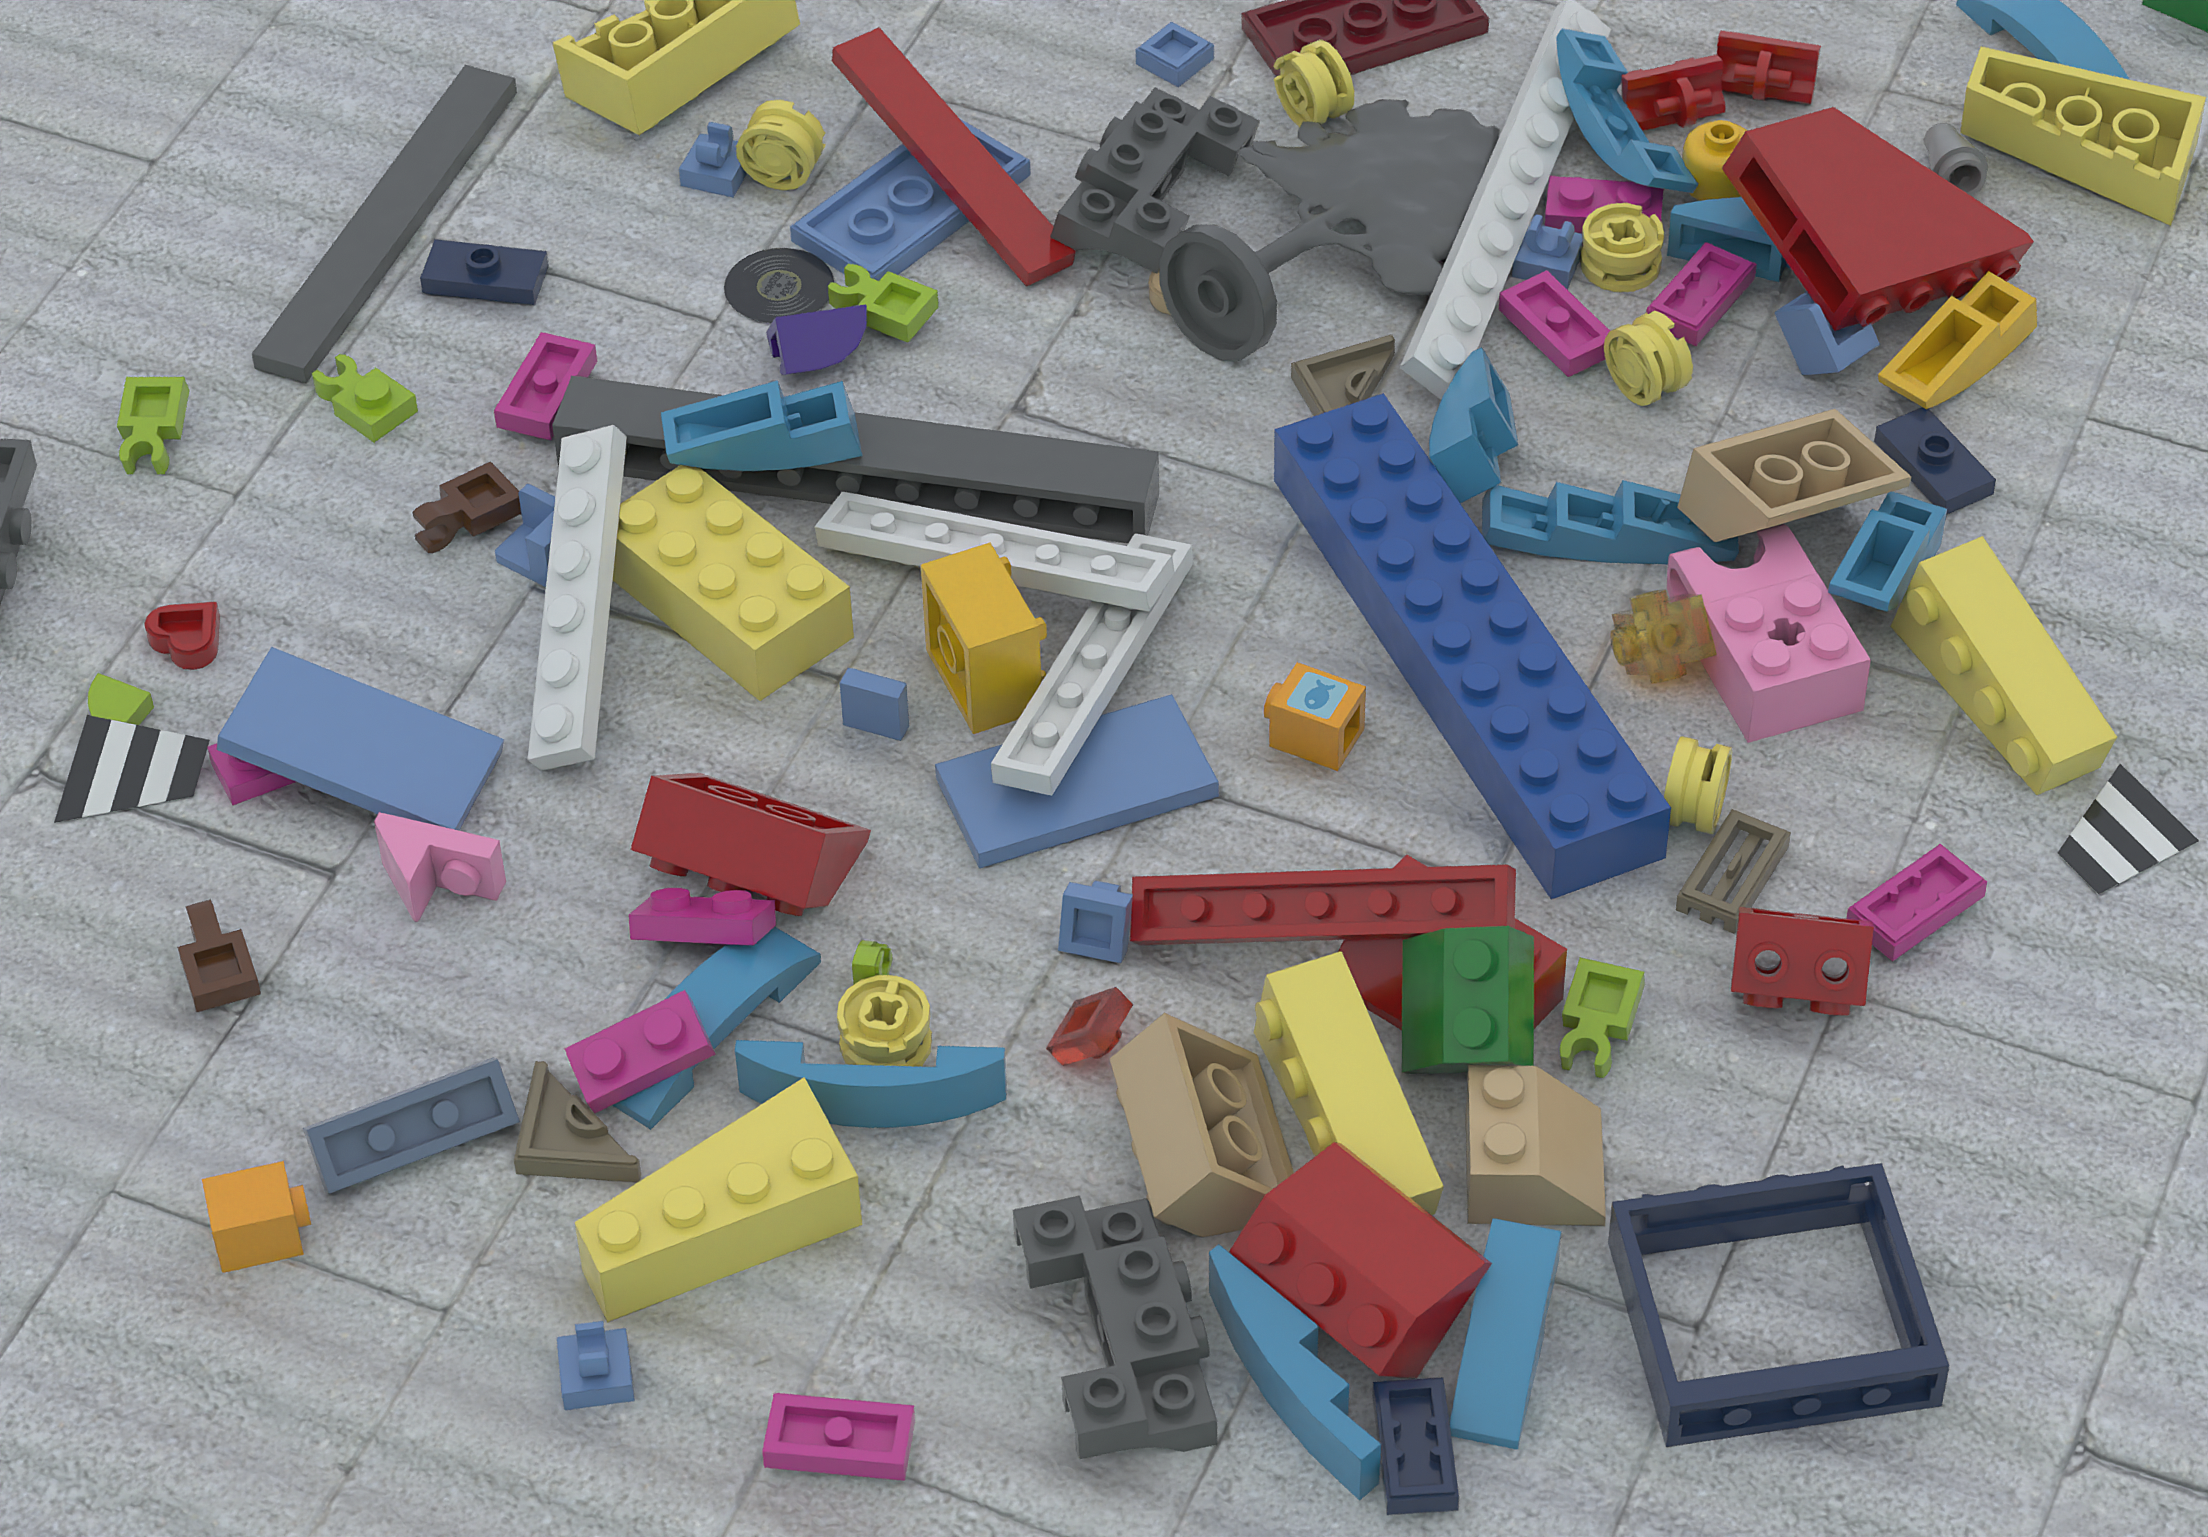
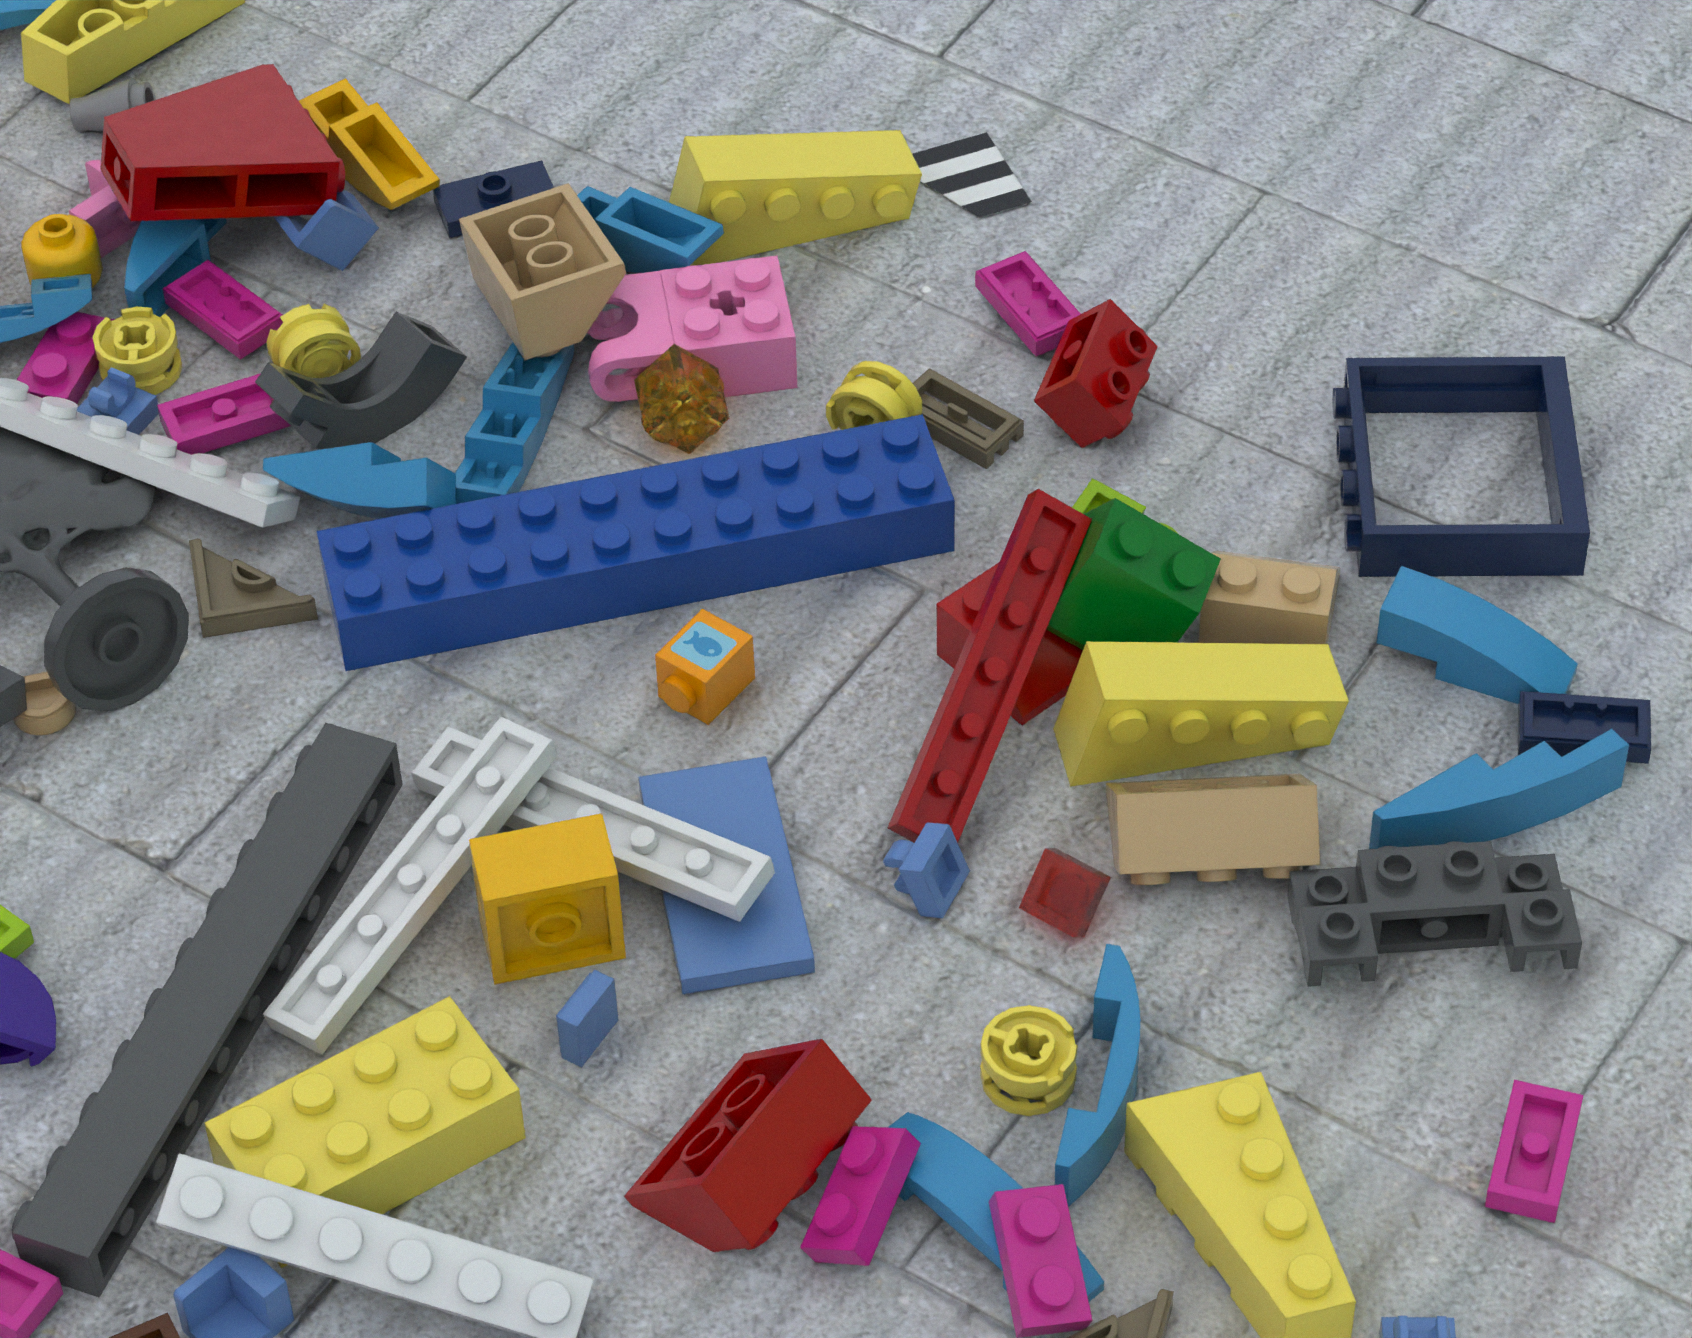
camera: 80 degrees left, 0 degrees up
dark azure slope [661,380,862,471] -> none
lime tile [852,940,893,984] -> none
red slope [1229,1142,1492,1378] -> none
none -> dark grey arch [255,312,467,450]

